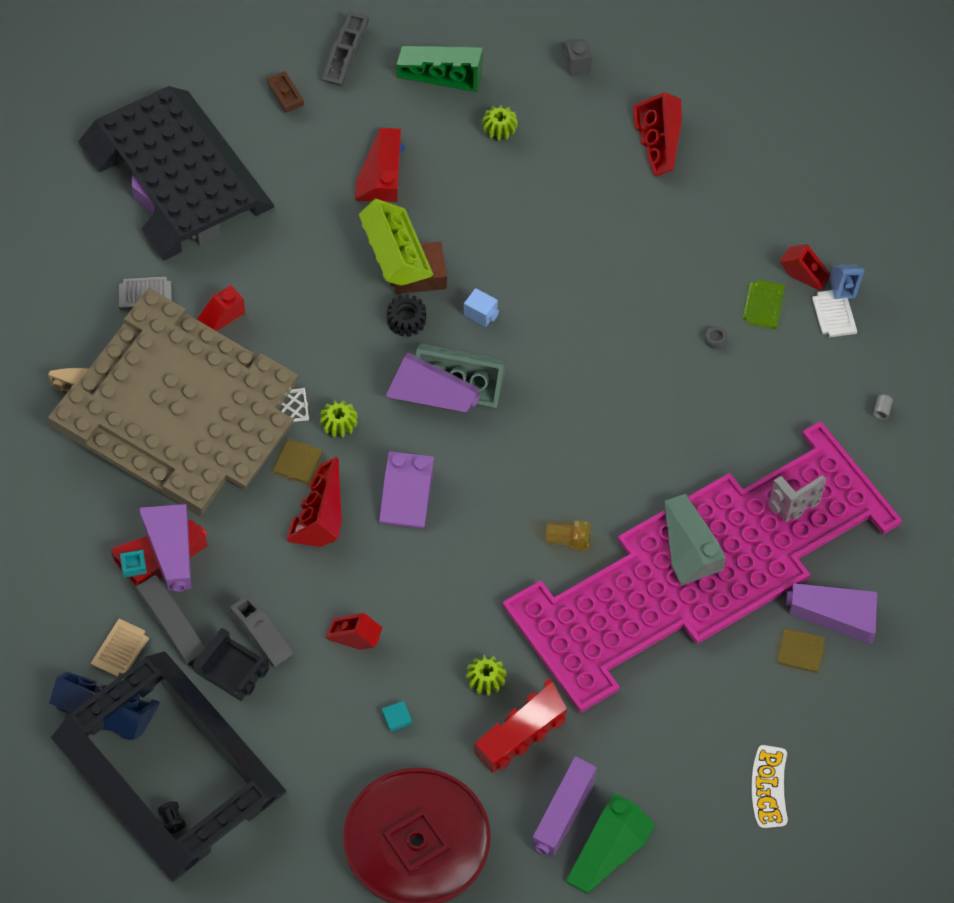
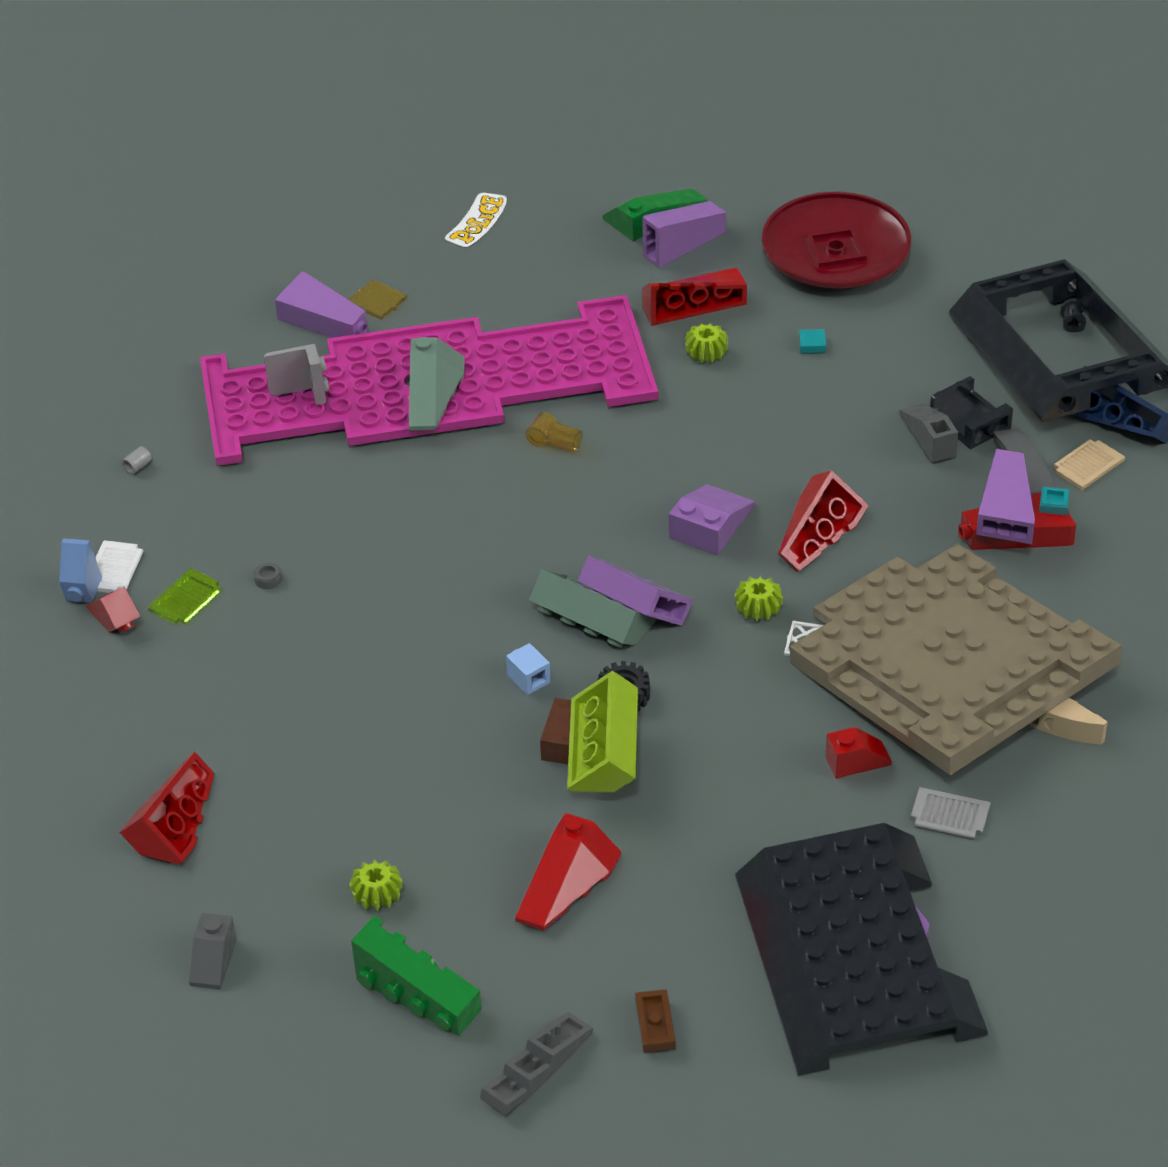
camera: 155 degrees left, 15 degrees down
clear yellow piece [273,439,323,484] -> none
red slope [325,613,383,650] -> none

